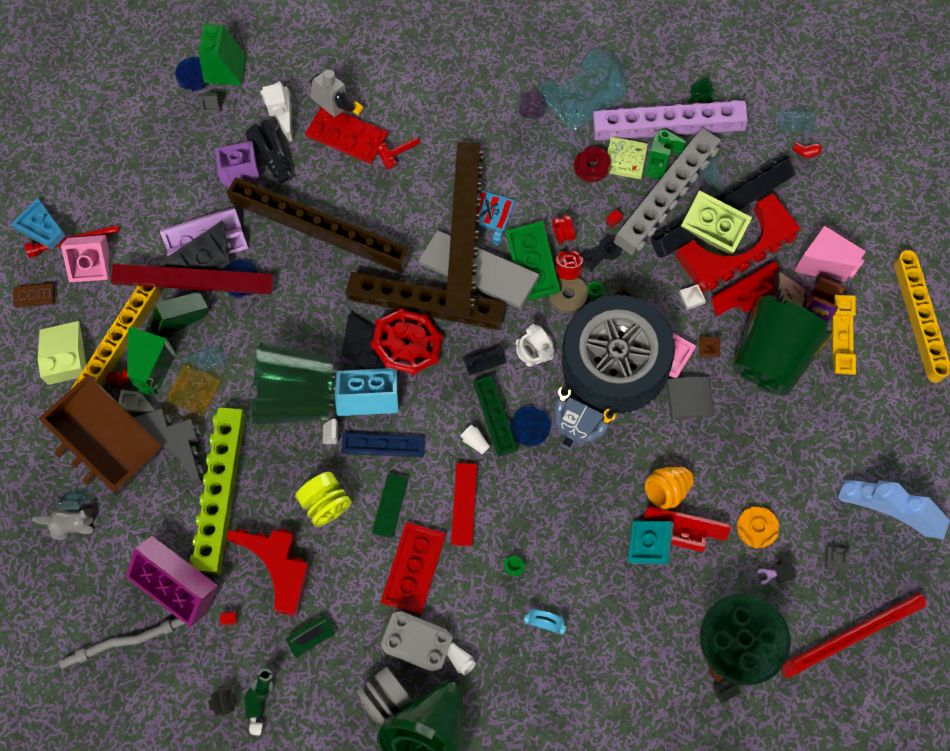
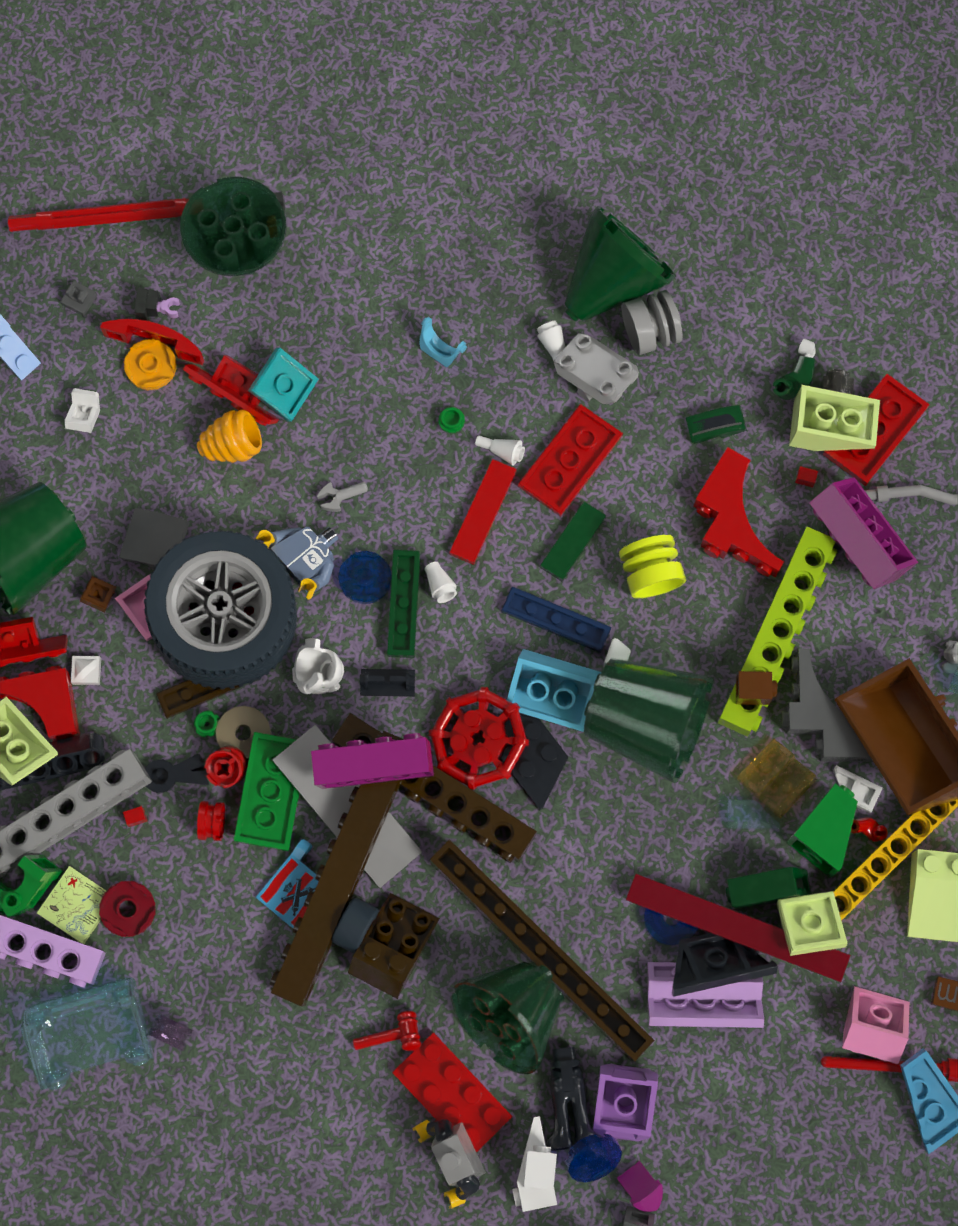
camera: 160 degrees left, 5 degrees up
none -> white bracket [65,388,100,433]
none -> red slope [100,319,204,365]
none -> magenta brick [311,733,434,789]
none -> light grey bar [317,482,368,512]
none -> black wheel [332,898,379,954]
none -> dark brown slope [348,893,440,999]
none -> clear green cone [451,962,564,1075]
none -> white cone [475,436,525,466]
none -> clear blue tile [565,1134,622,1182]
none -> magenta tile [617,1161,663,1212]
none -> reddish brown brick [736,671,777,705]
none -> yellowish green tile [777,891,847,956]
none -> yellowish green slope [789,385,880,451]
none -> red plate [823,374,930,486]

